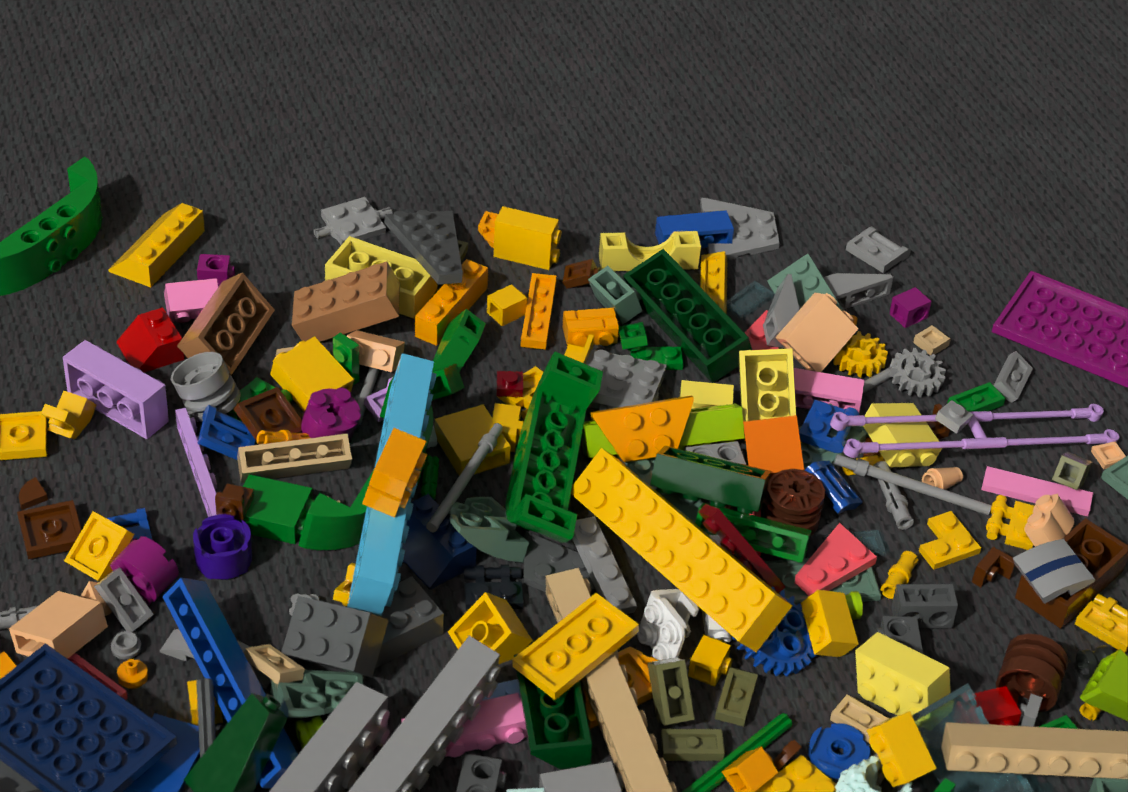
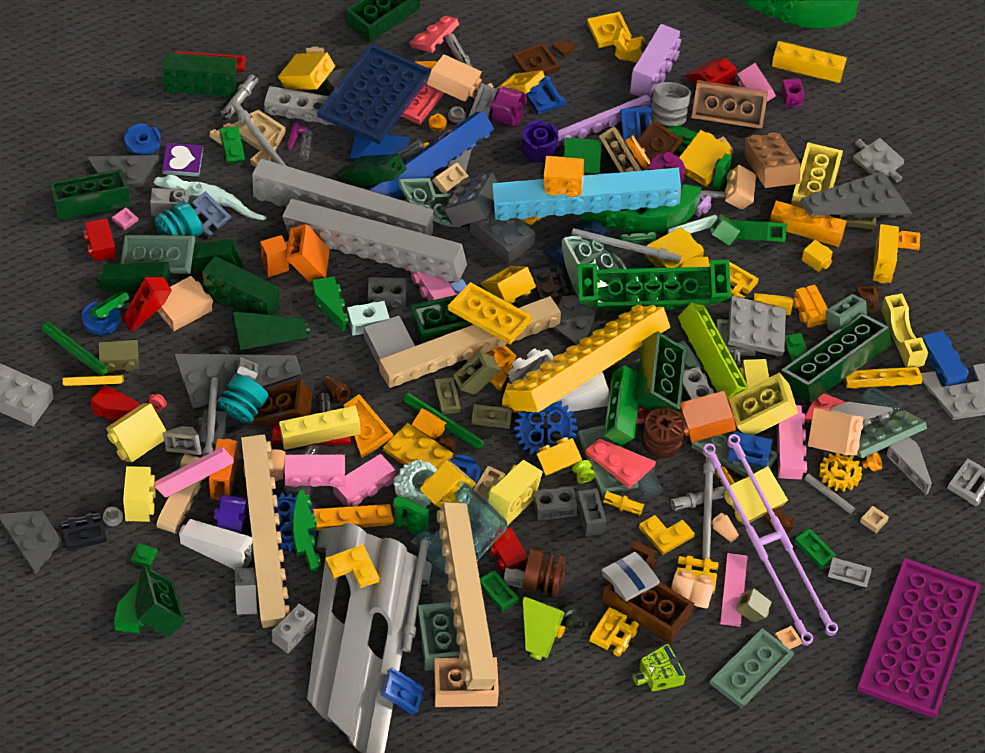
camera: 80 degrees right, 10 degrees up
reddish brown bracket [215,484,254,520] -> none
dark red plate [497,371,523,397] -> none
light orange plate [521,273,557,350] -> none
light grey plate [572,516,637,614] -> none
light orange wing [590,395,694,462] -> none
green plate [618,322,648,351] -> none
dark red plate [698,504,786,594] -> none
blue plate [805,461,863,514] -> none
magenta brick [889,287,932,328] -> none
light grey gear [889,348,946,397] -> none
light grey plate [935,400,973,434] -> none

